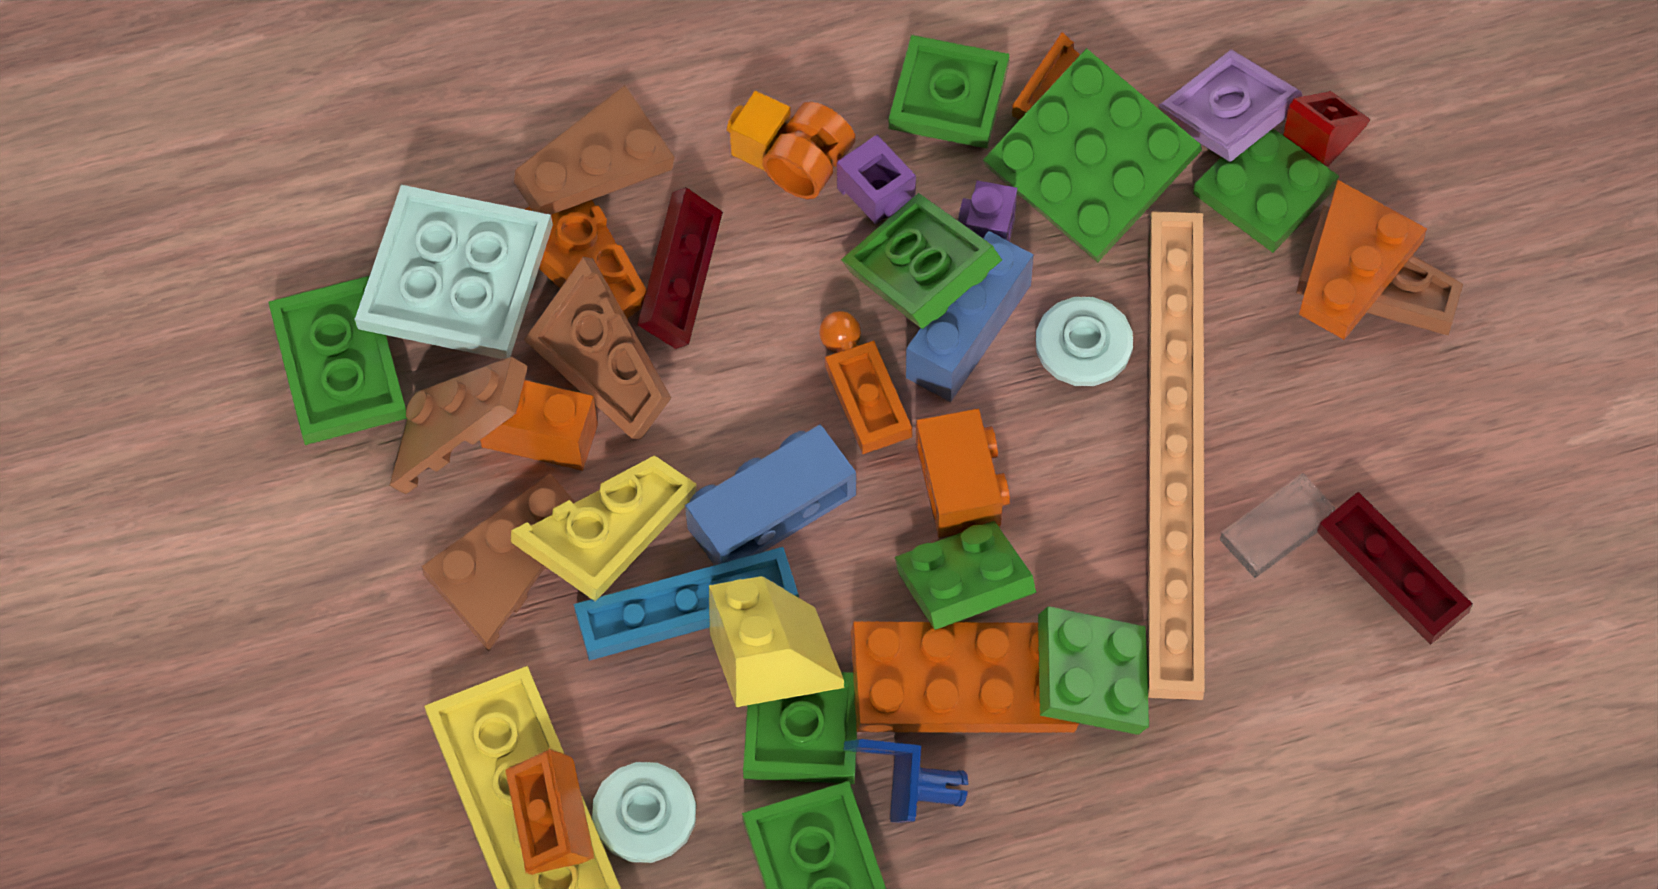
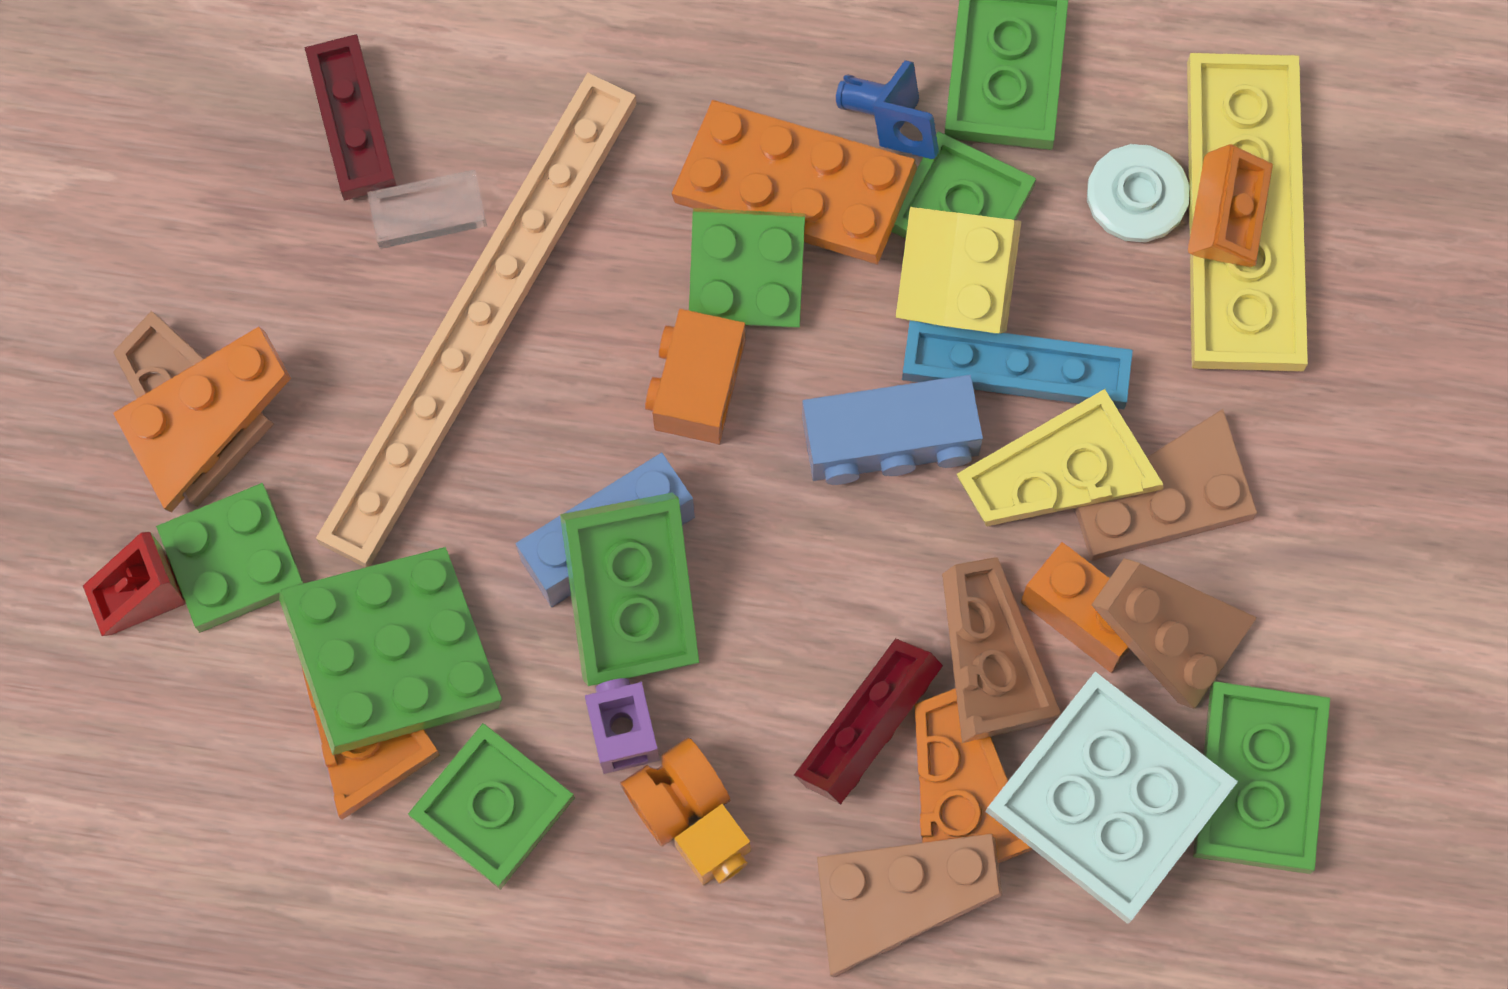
camera: 155 degrees left, 10 degrees up
orange plate [819,311,912,454] -> none
medium lavender brick [958,180,1017,242] -> none
light aqua wheel [1036,297,1133,386] -> none
bright green plate [1038,606,1149,735] -> none
lavender tile [1158,49,1302,162] -> none

